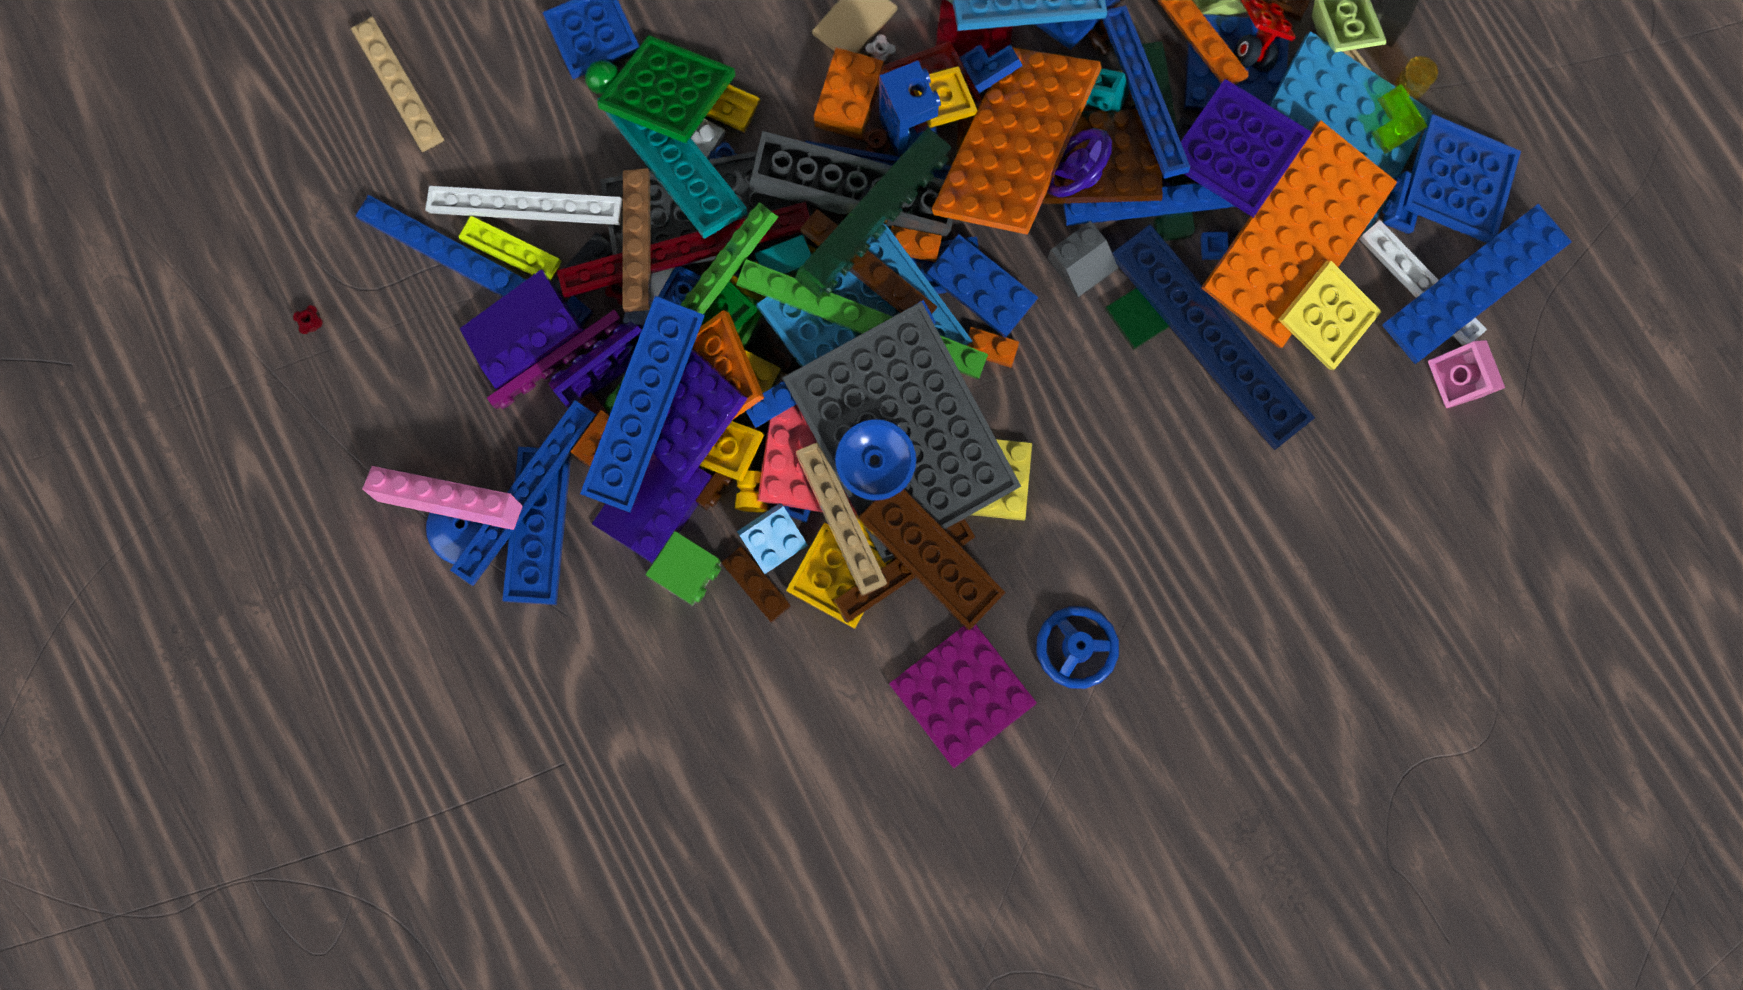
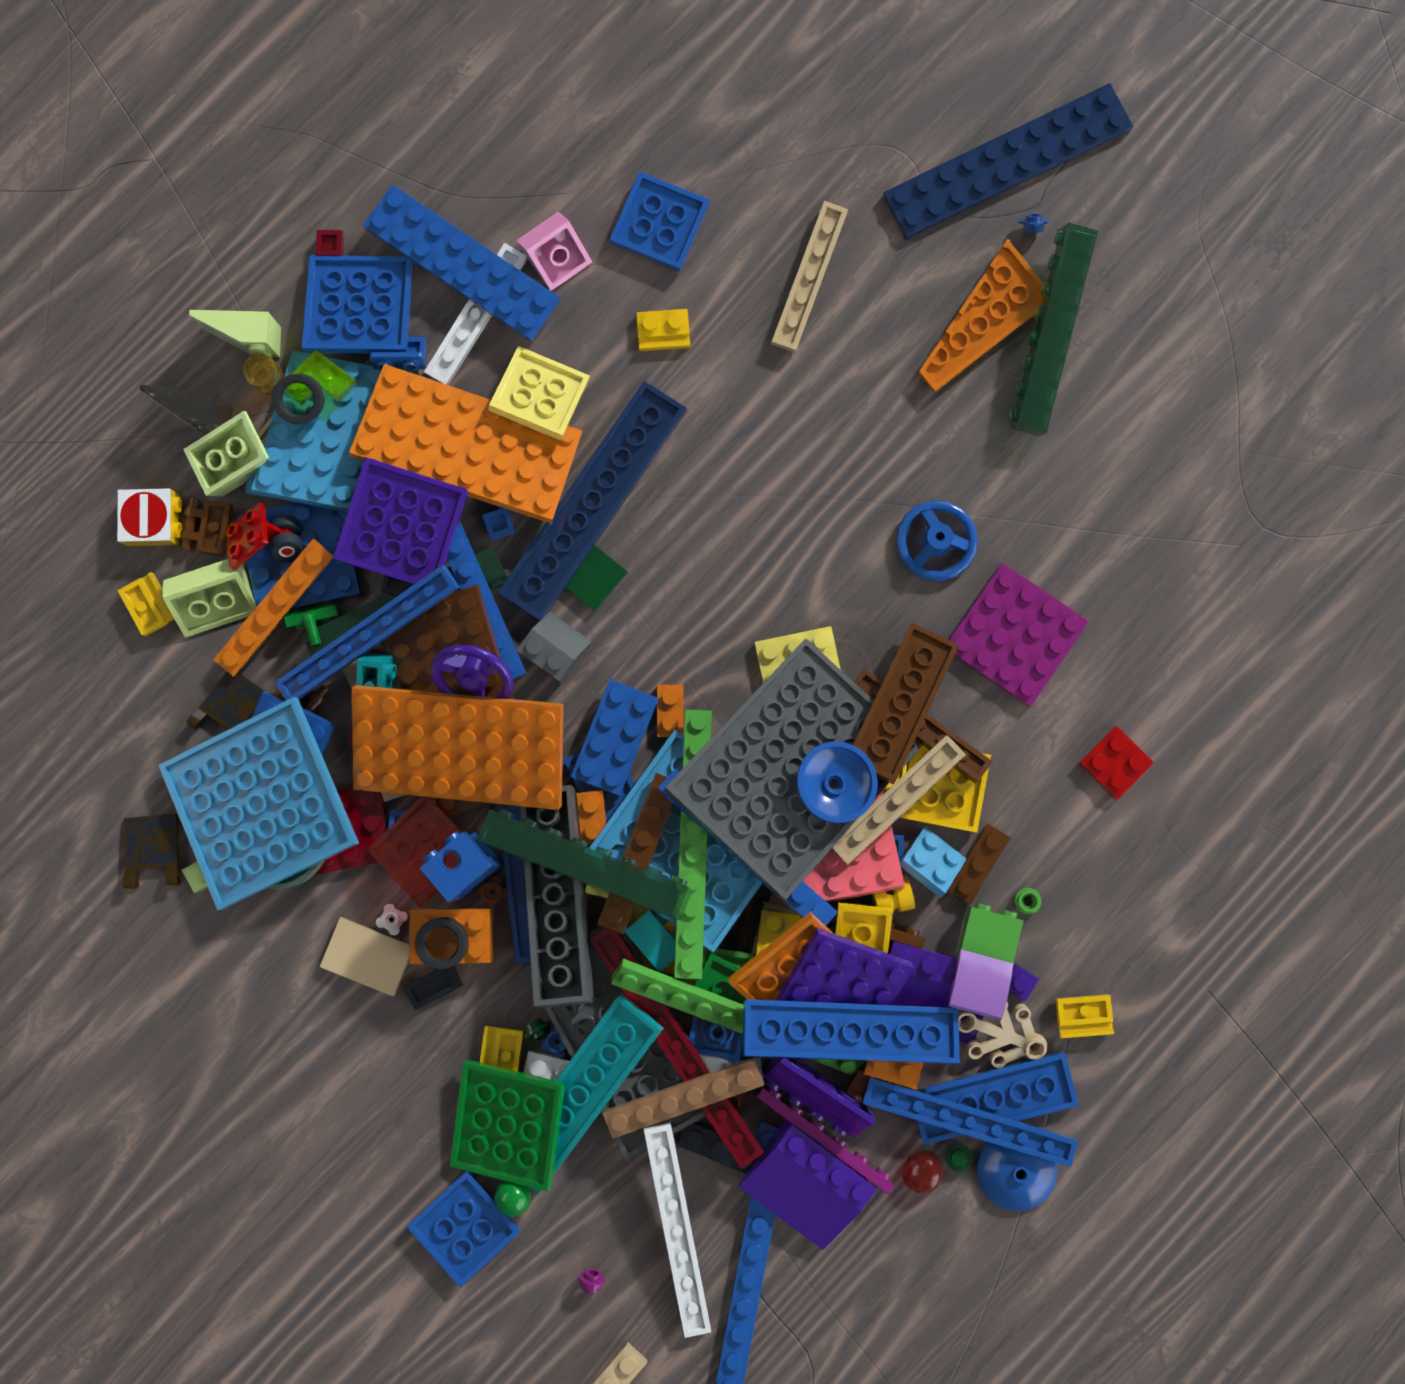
camera: 105 degrees left, 5 degrees up
bright pink brick [362,466,523,530] -> none
neon yellow plate [459,216,561,281] -> none
yellow plate [914,66,977,128] -> none
blue plate [960,44,1023,93] -> none
none -> yellowish green slope [189,310,281,361]
none -> black tyre [271,373,325,424]
none -> green plate [284,601,342,645]
none -> dark red plate [316,230,344,256]
none -> black tile [403,966,464,1010]
none -> black tyre [415,917,469,970]
none -> dark green plate [524,1018,550,1042]
none -> magenta plate [578,1268,605,1293]
none -> blue plate [610,171,710,272]
none -> yellow plate [637,309,690,351]
none -> tan plate [771,201,848,353]
none -> dark blue plate [883,83,1134,240]
none -> clear red hair [902,1150,944,1194]
none -> orange wing [918,239,1055,393]
none -> dark green plate [945,1143,972,1171]
none -> medium lavender slope [948,949,1013,1021]
none -> tan plant [958,1002,1047,1068]
none -> clear green brick [1009,222,1098,436]
none -> dark purple plate [1009,964,1039,1001]
none -> bright green plate [1014,888,1041,914]
none -> blue plate [1018,213,1050,233]
none -> yellow plate [1055,994,1114,1038]
none -> red plate [1078,726,1154,800]

